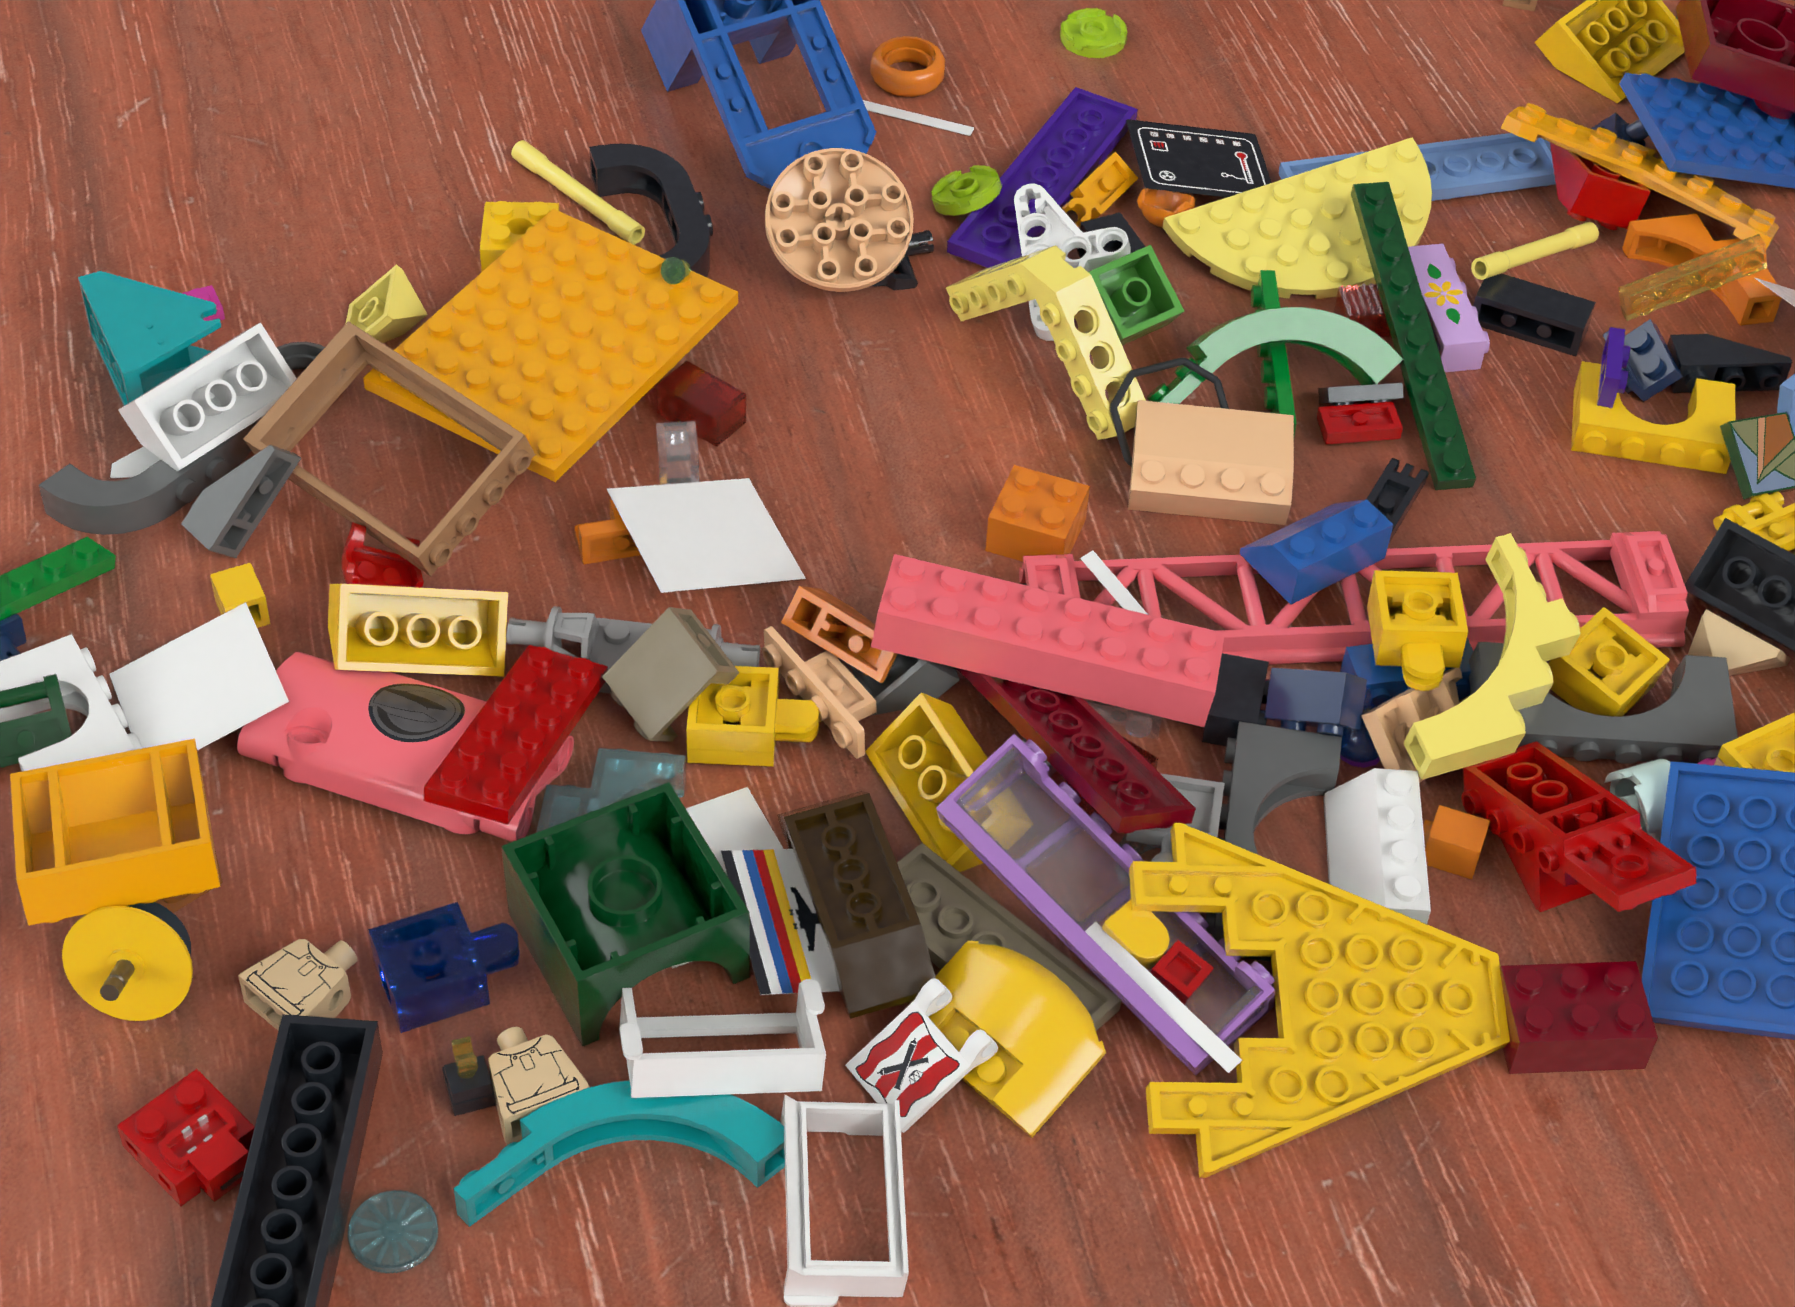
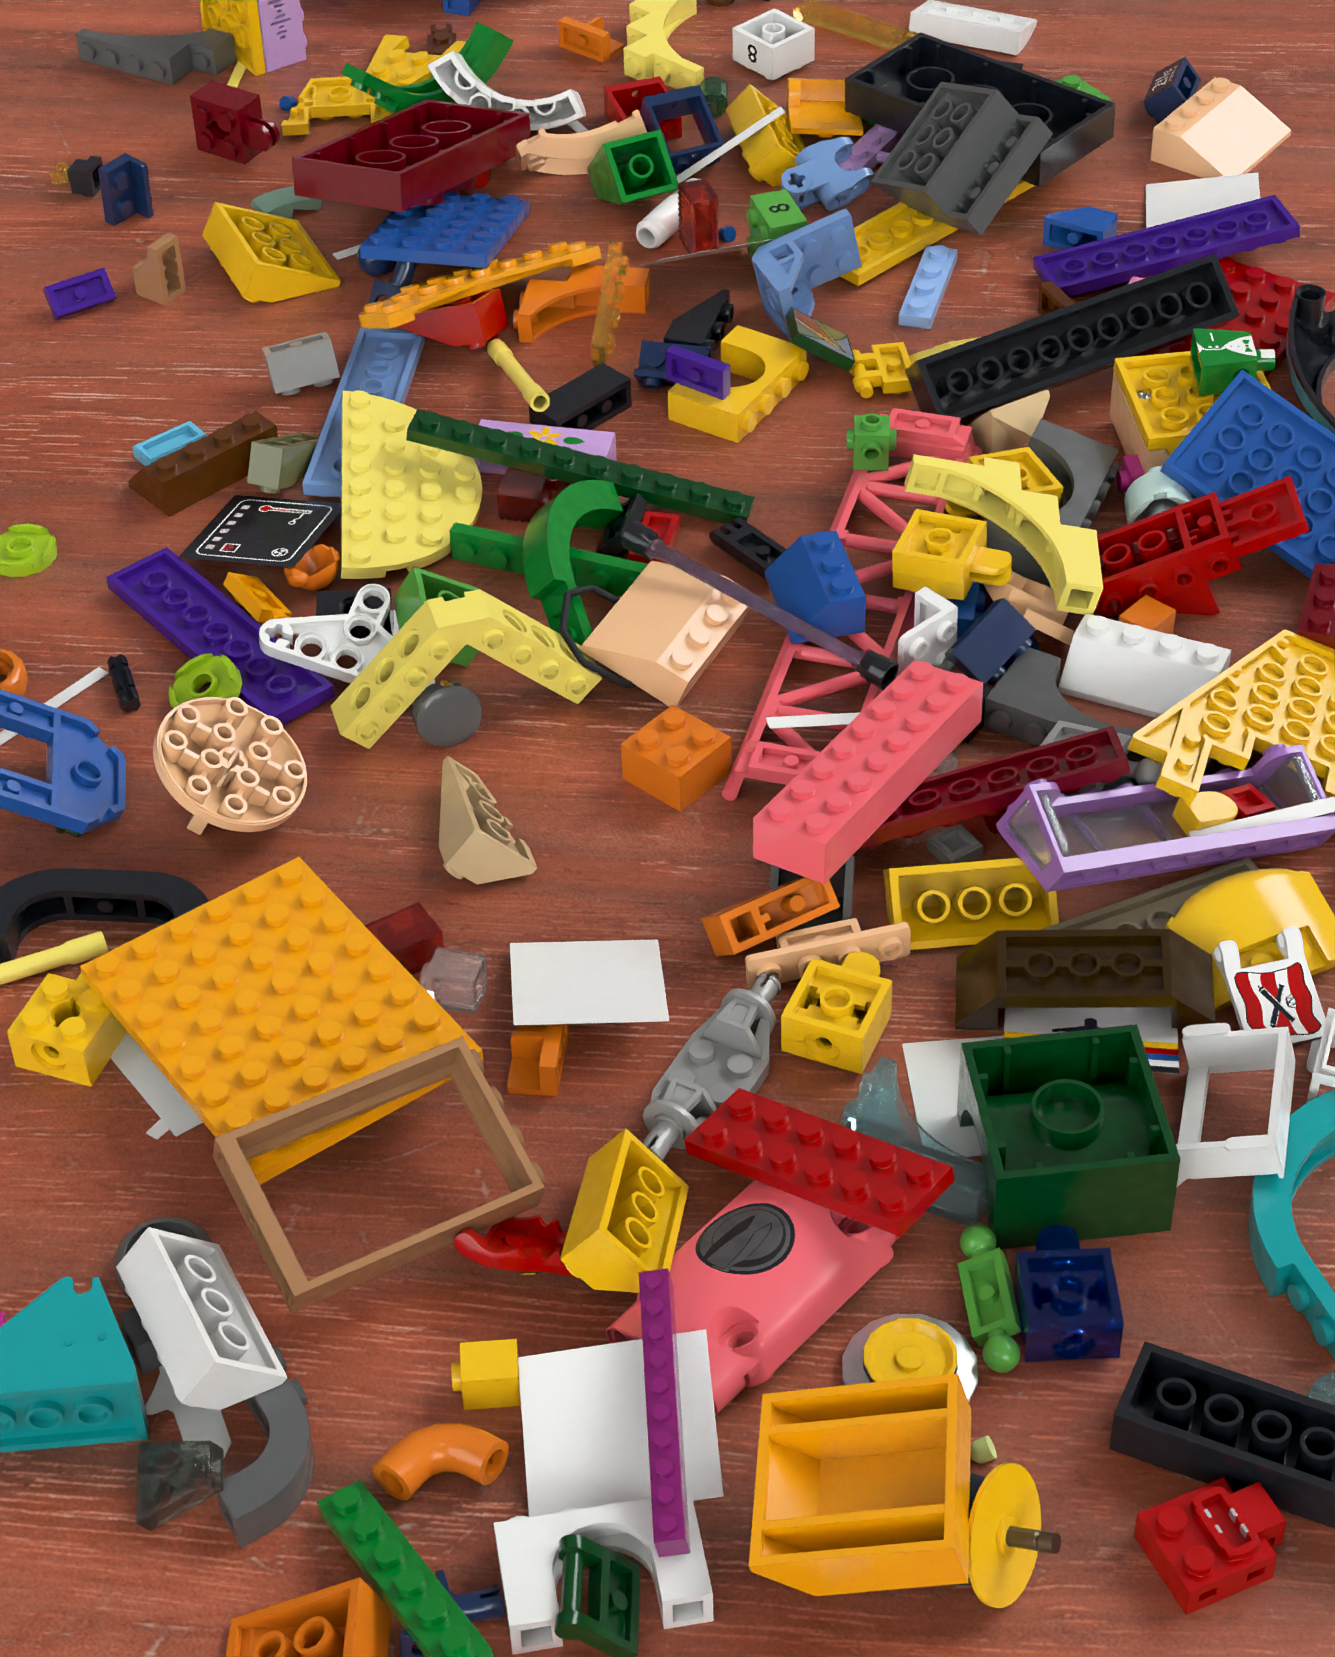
camera: 65 degrees left, 5 degrees down
dark grey slope [181,445,301,558] -> none
tan torso [238,939,358,1031] -> none
light yellow slope [346,265,428,343] -> none
black piece [442,1036,496,1116] -> none
tan torso [488,1027,589,1145] -> none
dark tan panel [602,607,739,742] -> none
clear green piece [661,257,690,284] -> none
none -> black axle [107,654,141,712]
none -> reddish brown slope [128,411,278,517]
none -> medium azure tile [132,421,207,466]
none -> clear smoke wing [136,1441,224,1531]
none -> olive slope [247,432,320,494]
none -> light grey brick [262,332,340,396]
none -> orange cylinder [372,1423,509,1501]
none -> dark grey piece [412,680,482,747]
none -> tan wedge [439,756,537,885]
none -> clear purple hose [622,521,899,690]
none -> magenta piece [639,1268,690,1557]
none -> yellow piece [842,1314,978,1402]
none -> bright green brick [846,413,897,471]
none -> white bracket [897,586,958,677]
none -> bright green plate [957,1224,1022,1373]
none -> yellowish green piece [970,1436,997,1464]

